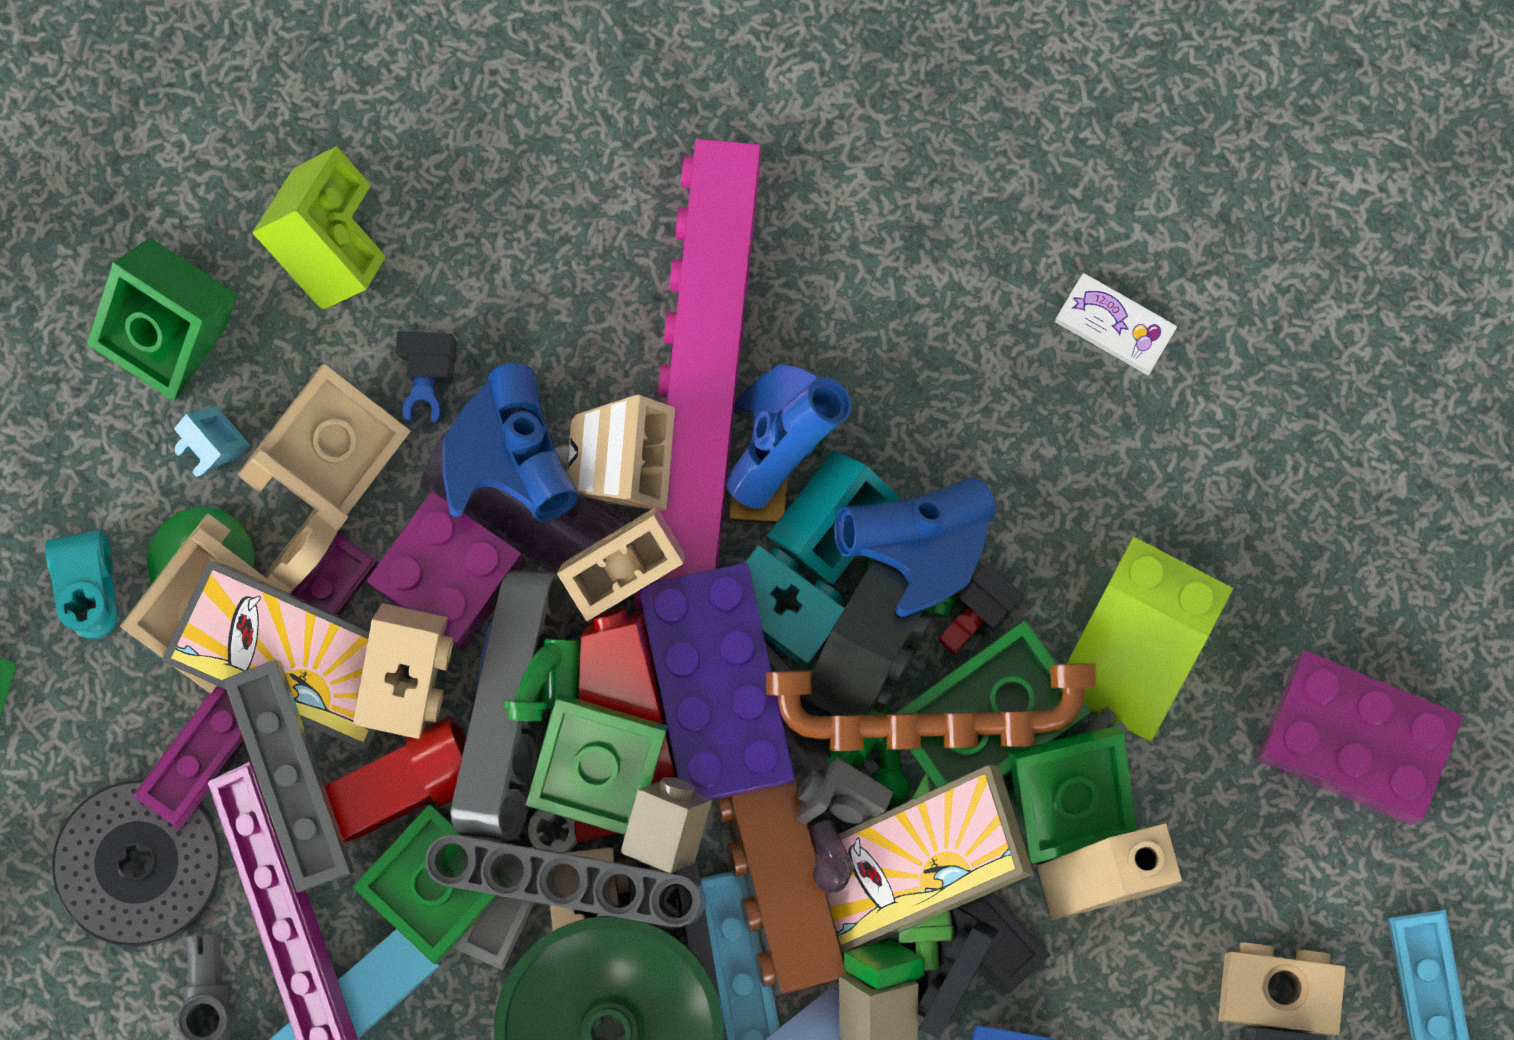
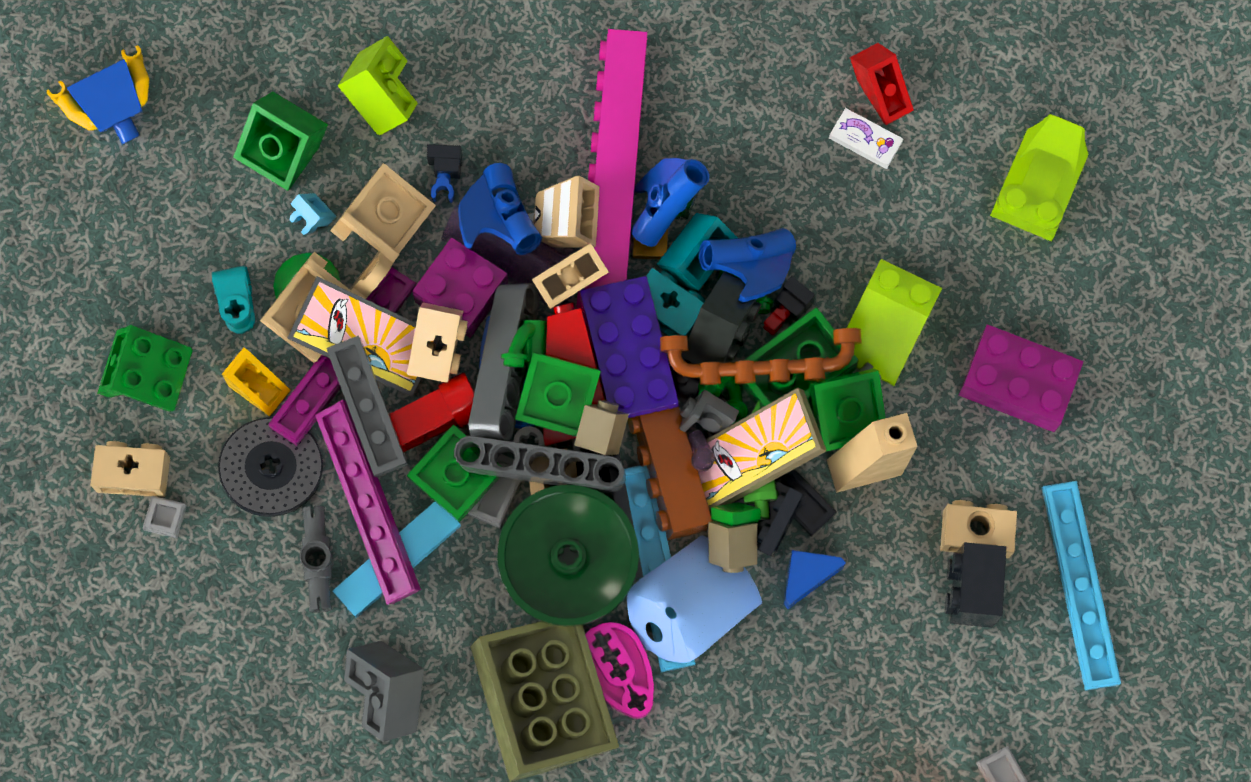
camera: 10 degrees left, 5 degrees down
none -> yellow slope [222,347,291,416]
none -> red slope [850,43,914,125]
none -> lime slope [990,114,1089,242]

